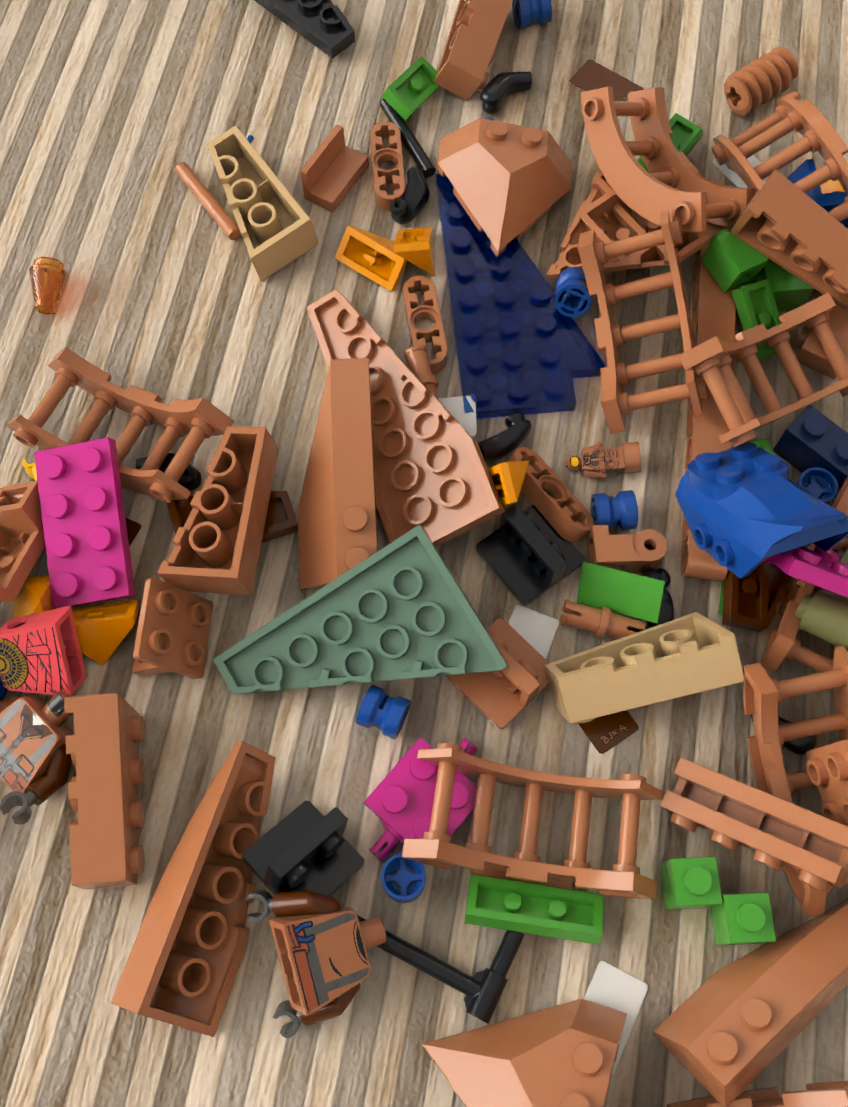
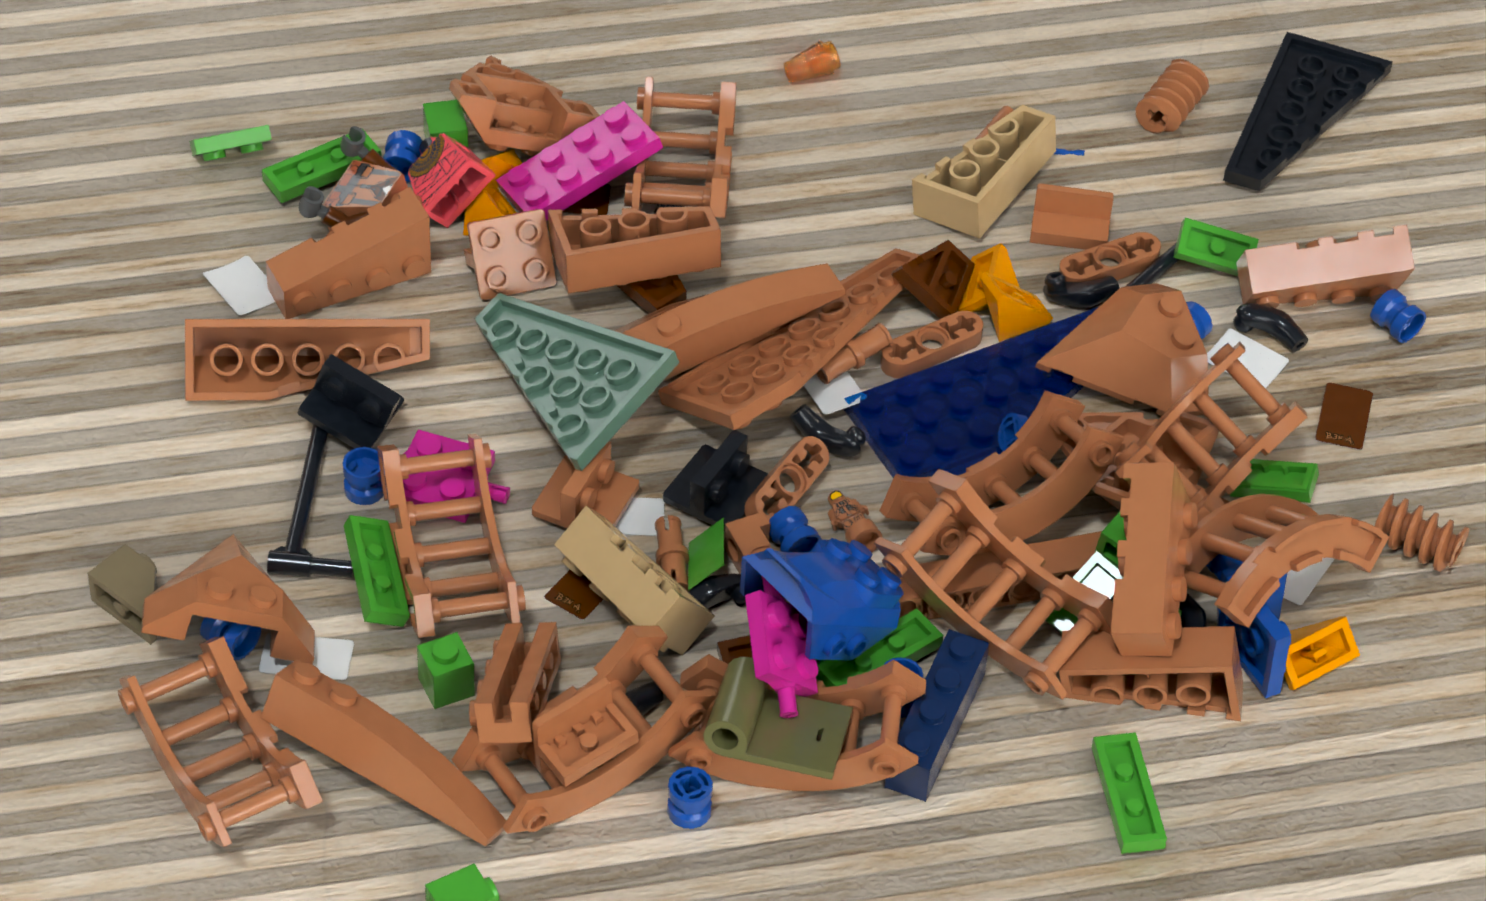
camera: 65 degrees right, 20 degrees down
torso [246,890,386,1038] -> none
blue wheel [356,685,411,740] -> none
light orange slope [488,460,529,507] -> none
bright green brick [711,893,776,946] -> none
none -> white sticker [203,256,275,315]
none -> reddish brown wing [891,240,975,319]
none -> nougat piece [1135,59,1209,133]
none -> white sticker [1207,328,1289,388]

